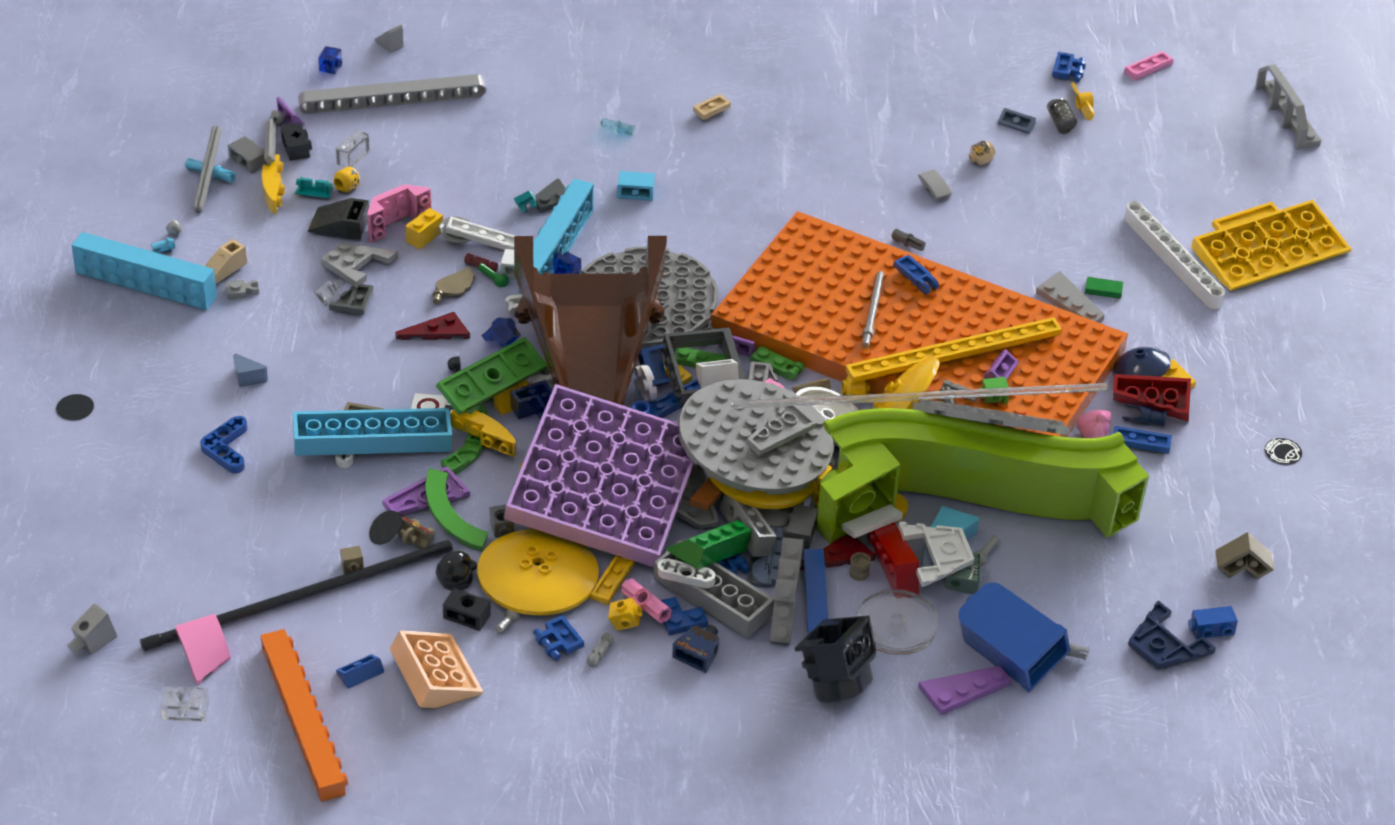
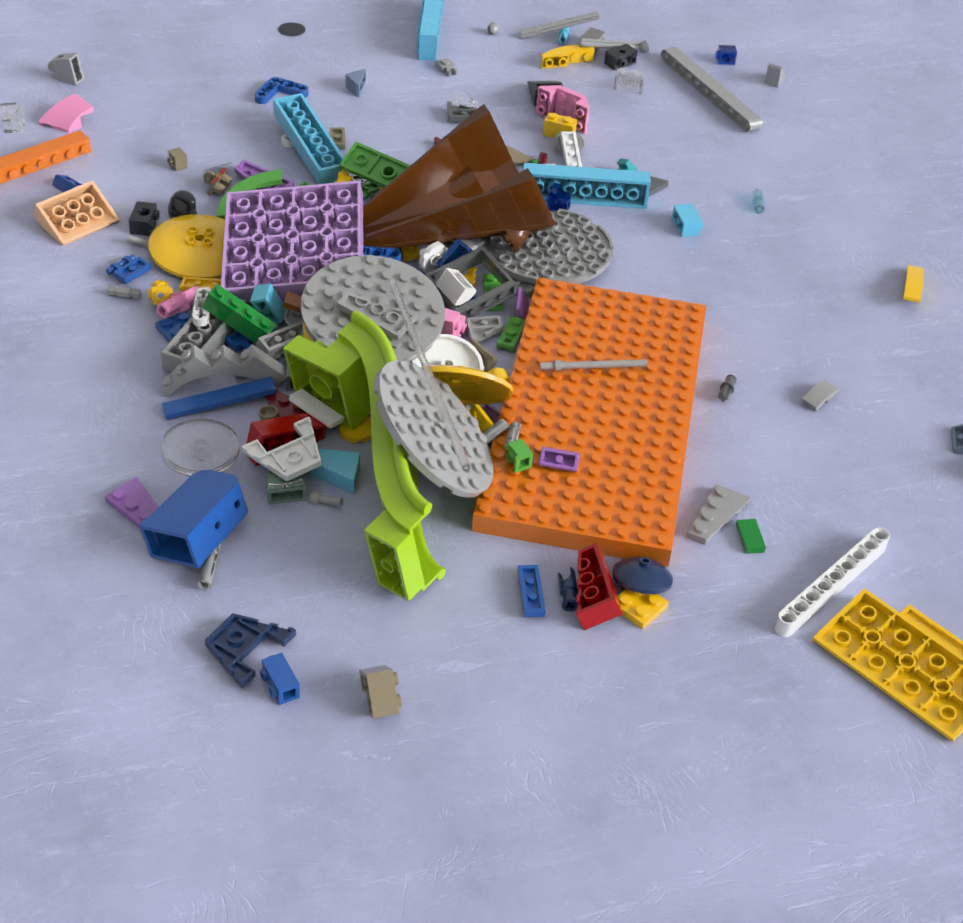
camera: 70 degrees right, 0 degrees up
black piece [140,539,453,651] -> none
medium azure pin [151,237,176,253] -> none
tan slope [205,239,247,284] -> none
medium lavender slope [277,97,305,126] -> none
teal hinge [295,177,334,199] -> none
light grey wing [321,243,398,288] -> none
yellow head [333,167,360,192] -> none
dark blue torso [672,625,719,673] -> none
tan plate [693,94,731,120] -> none
black brick [795,615,876,703] -> none
yellow plate [846,317,1062,383] -> none
blue hinge [893,254,939,294] -> none
tan head [968,140,996,166] -> none
bright pink piece [1077,410,1111,438] -> none
sticker [1265,438,1302,464] -> none
none -> medium azure brick [250,283,286,323]
none -> yellow slope [903,265,924,303]

